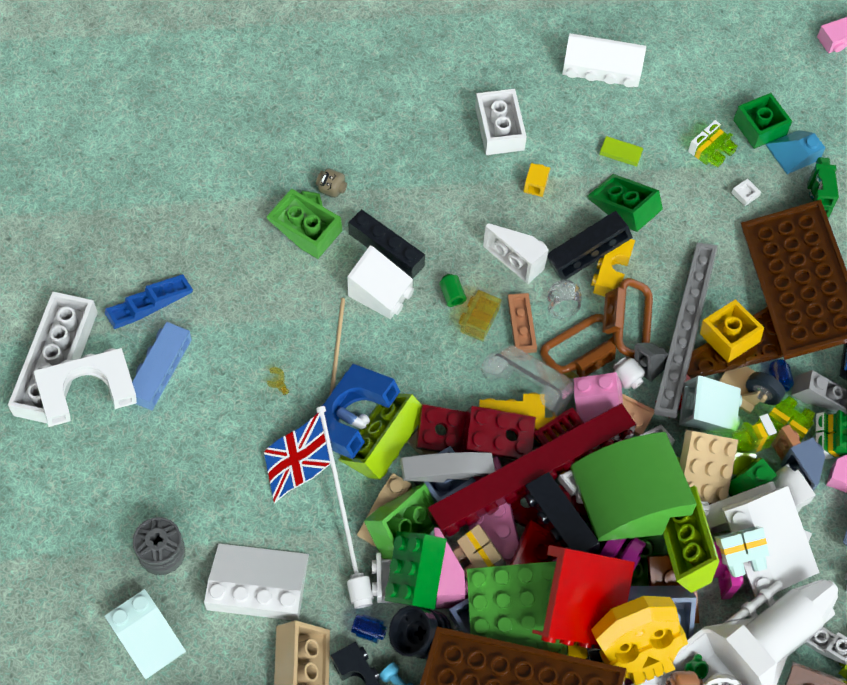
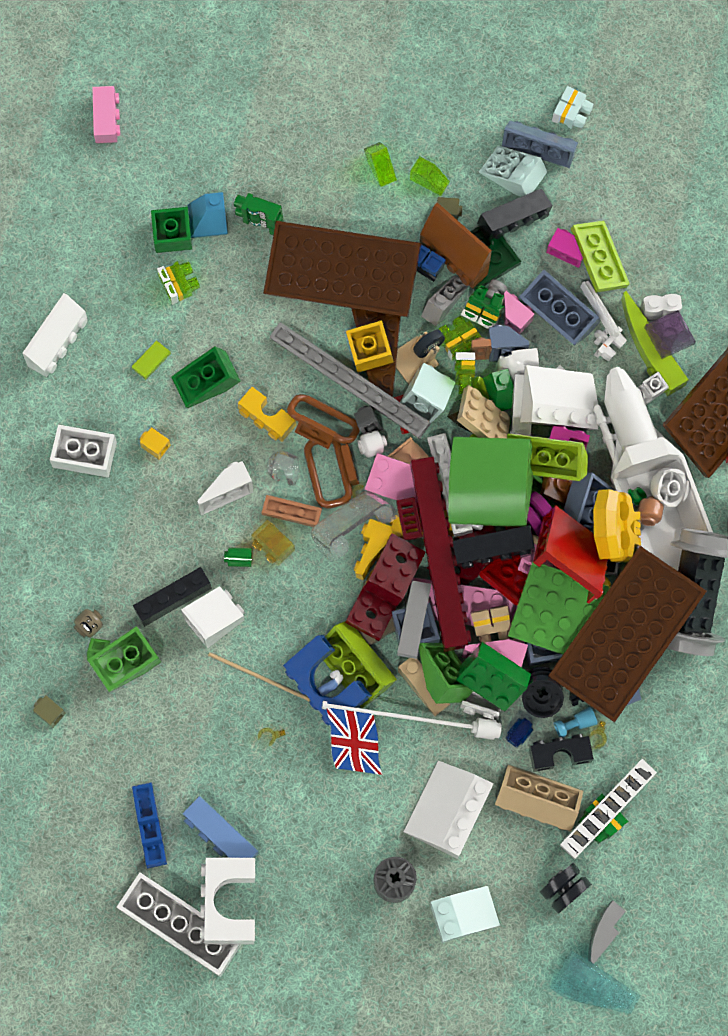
camera: 70 degrees left, 10 degrees up
black brick [547,210,633,282] -> none
light aqua hips [715,526,770,577] -> none
white plate [731,179,761,206] -> none
clear blue brick [769,359,794,392] -> none
none -> olive brick [33,695,66,728]

